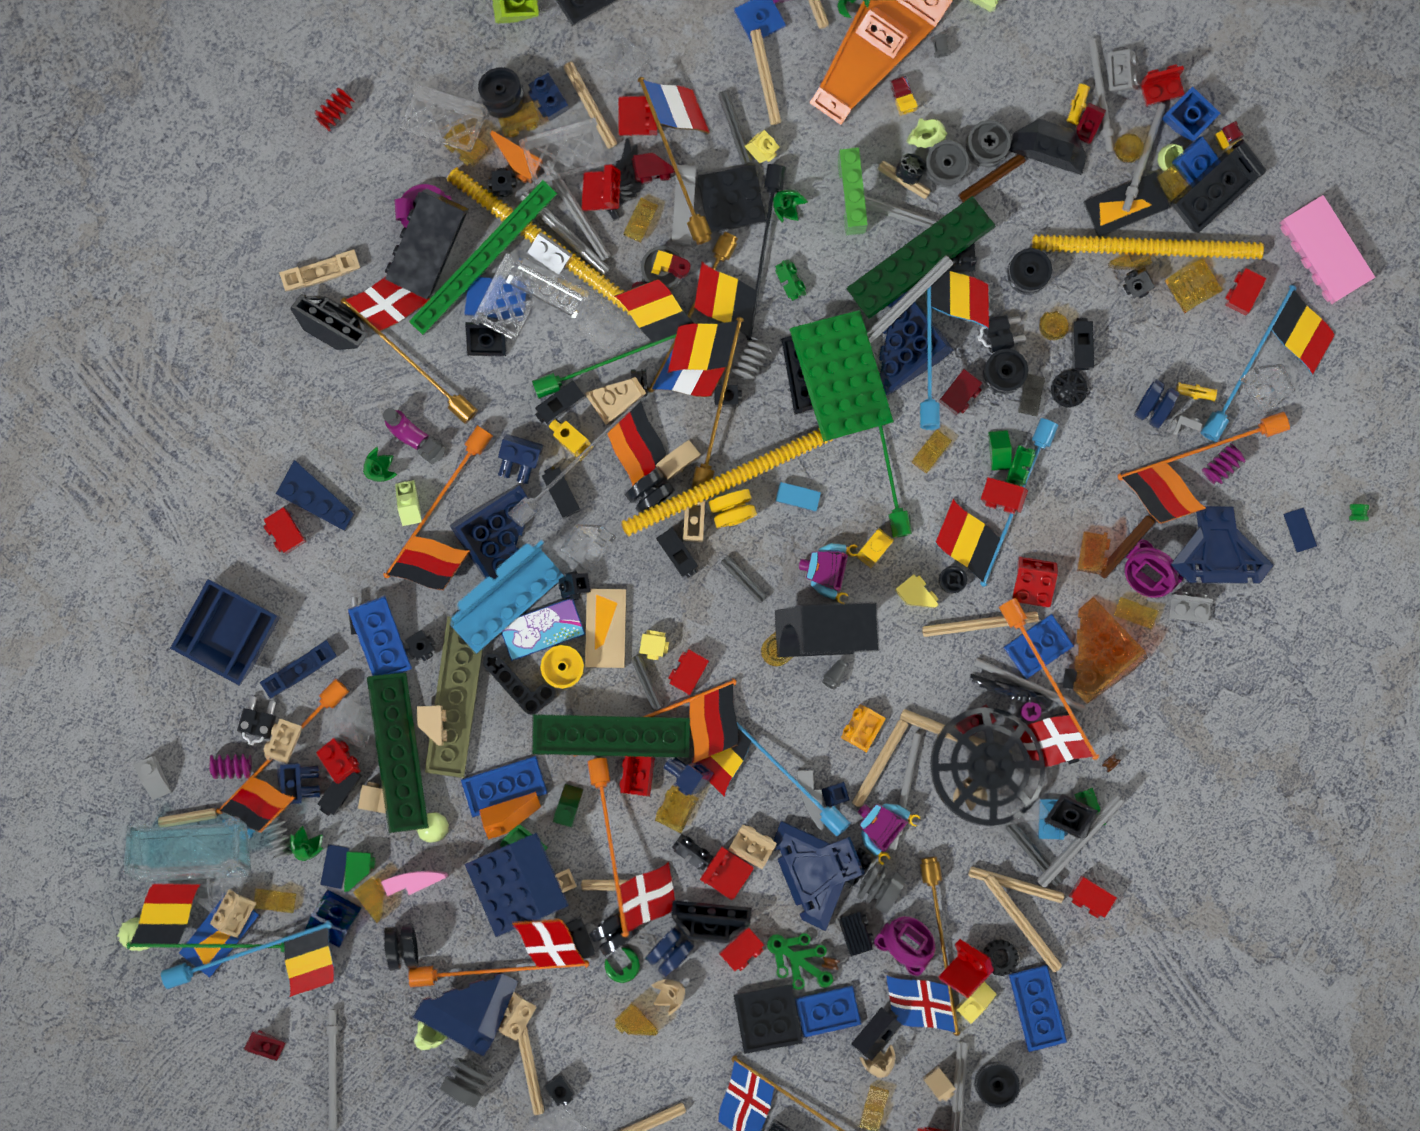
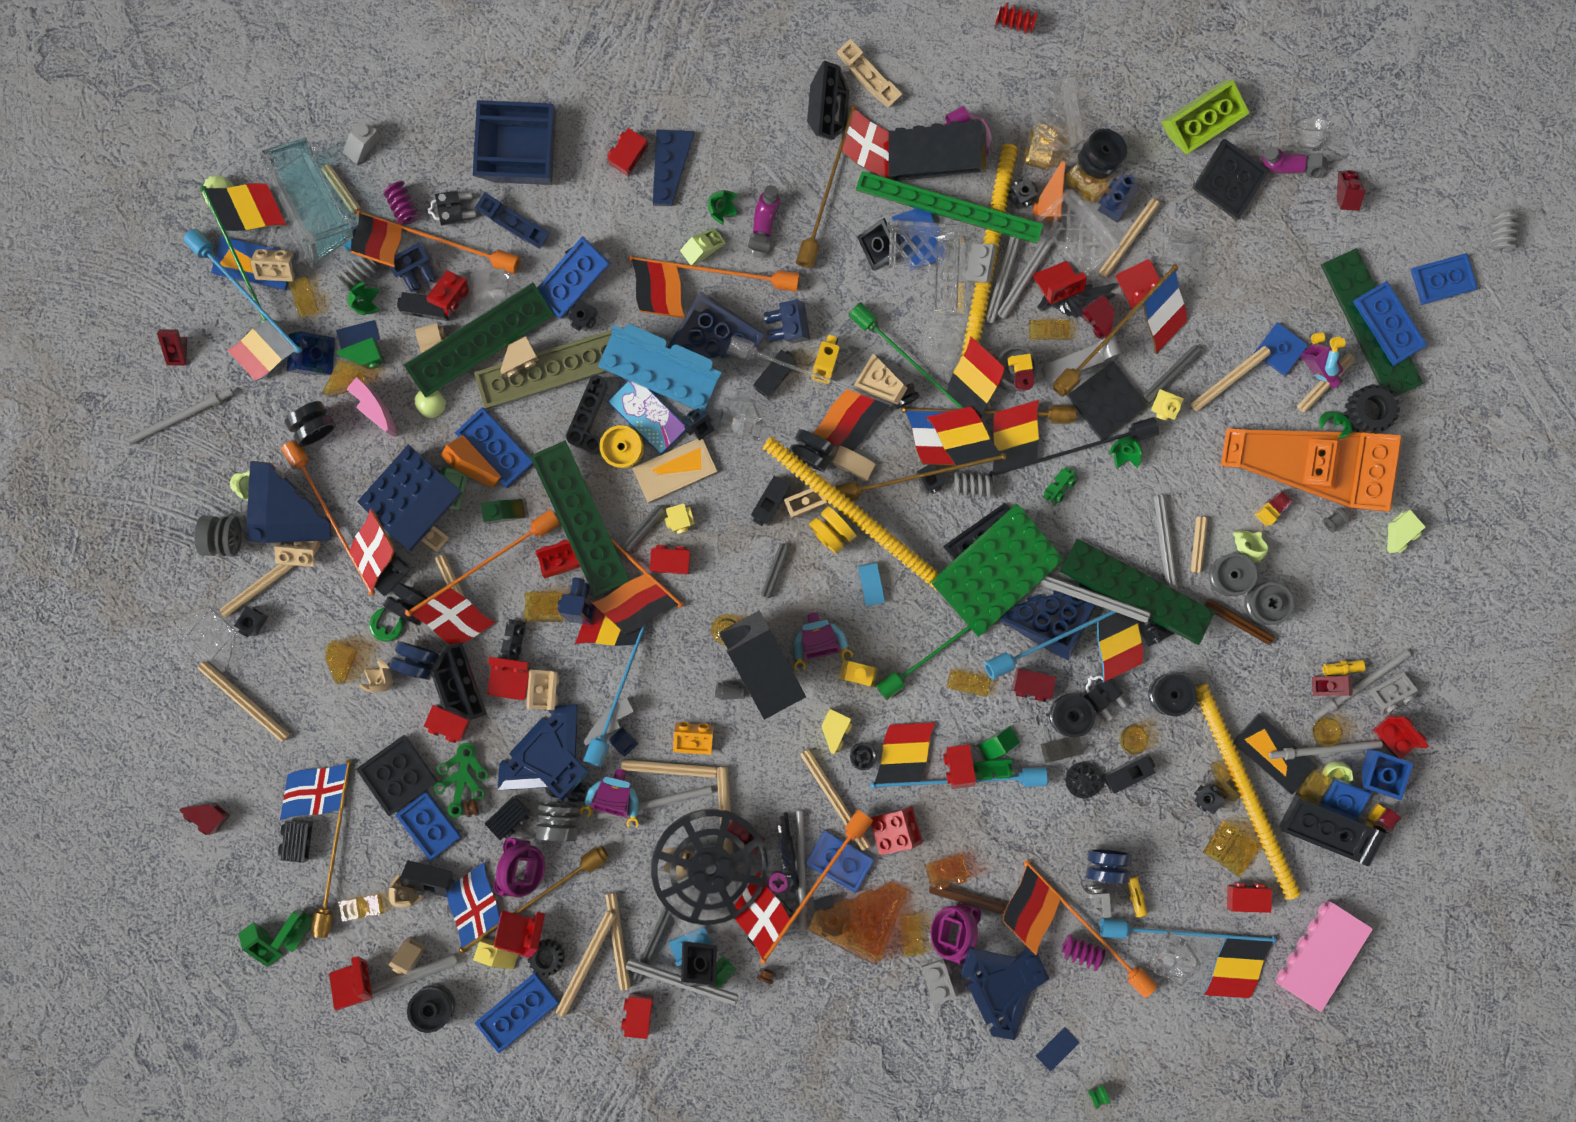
camera: 65 degrees right, 0 degrees up
tan bracket [263,719,303,764] -> none
black brick [535,380,585,426] -> none
bright green arch [837,148,868,236] -> none
black wheel [895,153,926,184] -> none
black wedge [1009,118,1087,175] -> none

